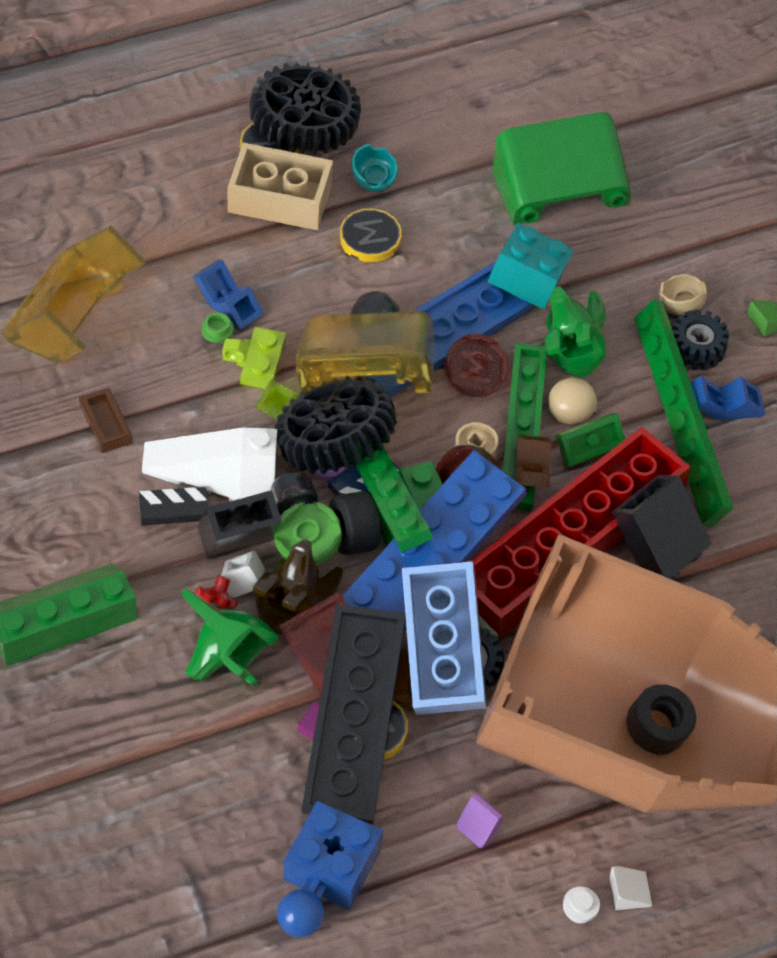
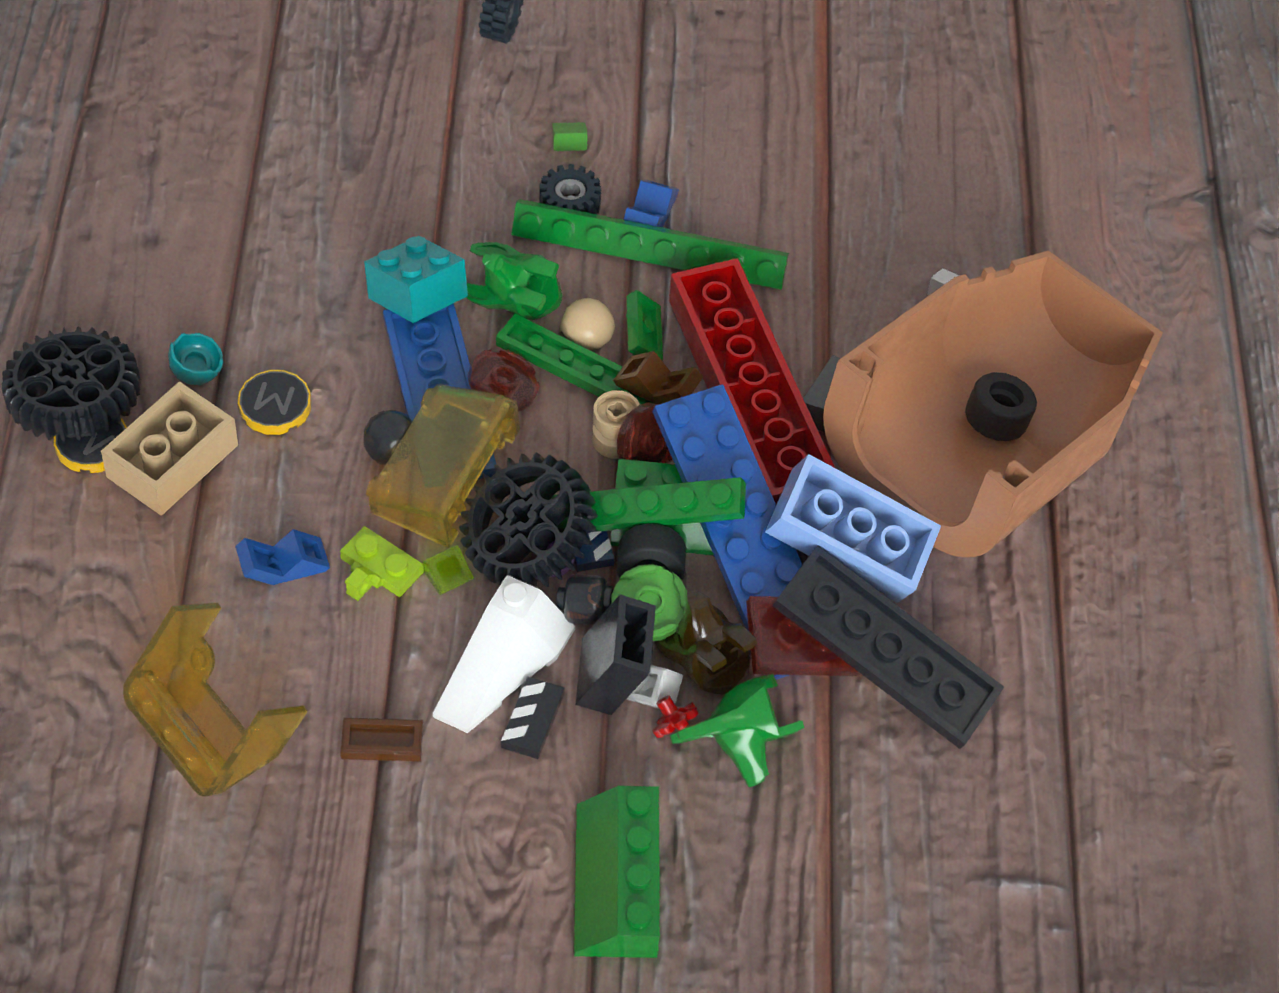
camera: 65 degrees left, 0 degrees up
bright green plate [201,312,233,343] -> none
blue brick [277,801,383,938] -> none
magenta piece [297,701,319,739] -> none
medium lavender slope [457,793,502,848] -> none
green windscreen [492,112,631,226] -> none
white plate [563,887,600,923] -> none
white slope [609,866,652,910] -> none
black brick [612,474,712,580] -> none
tan hair [659,274,707,317] -> none

